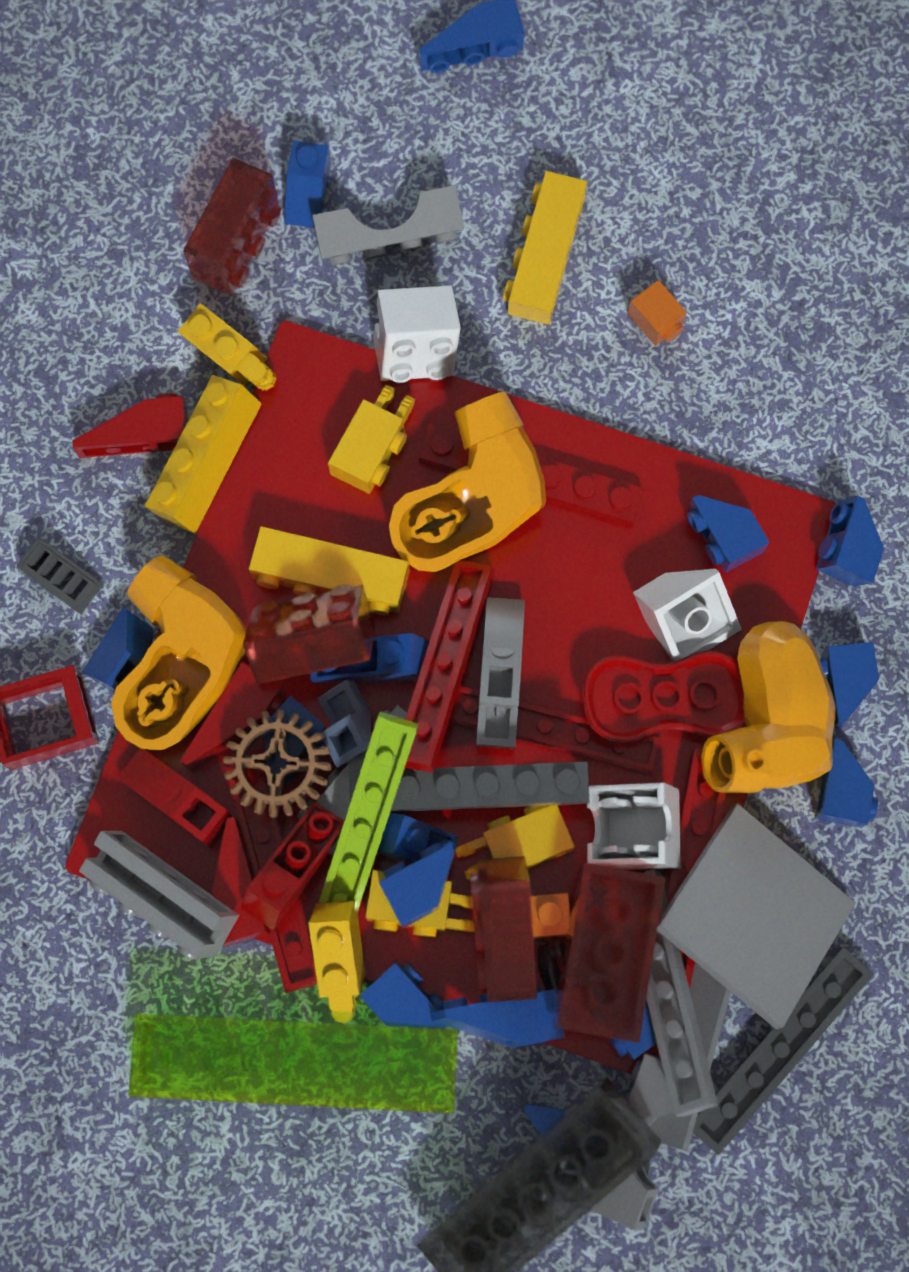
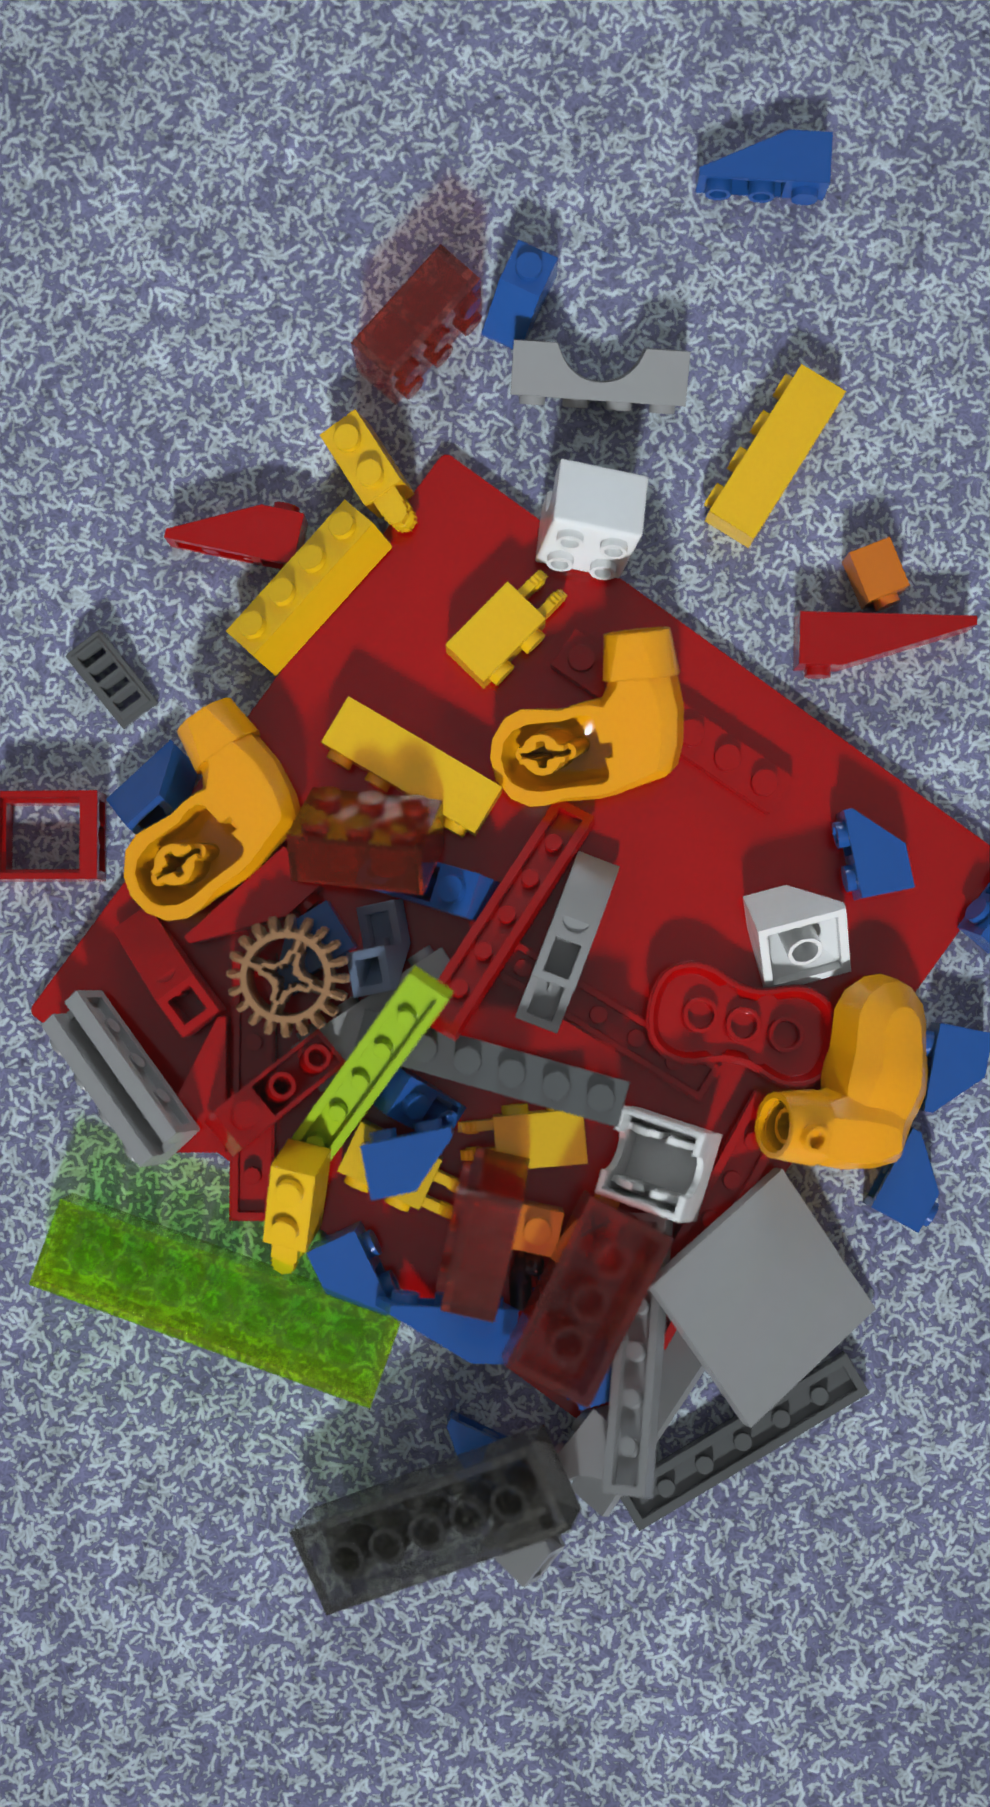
camera: 20 degrees right, 10 degrees up
none -> red slope [793,611,977,679]

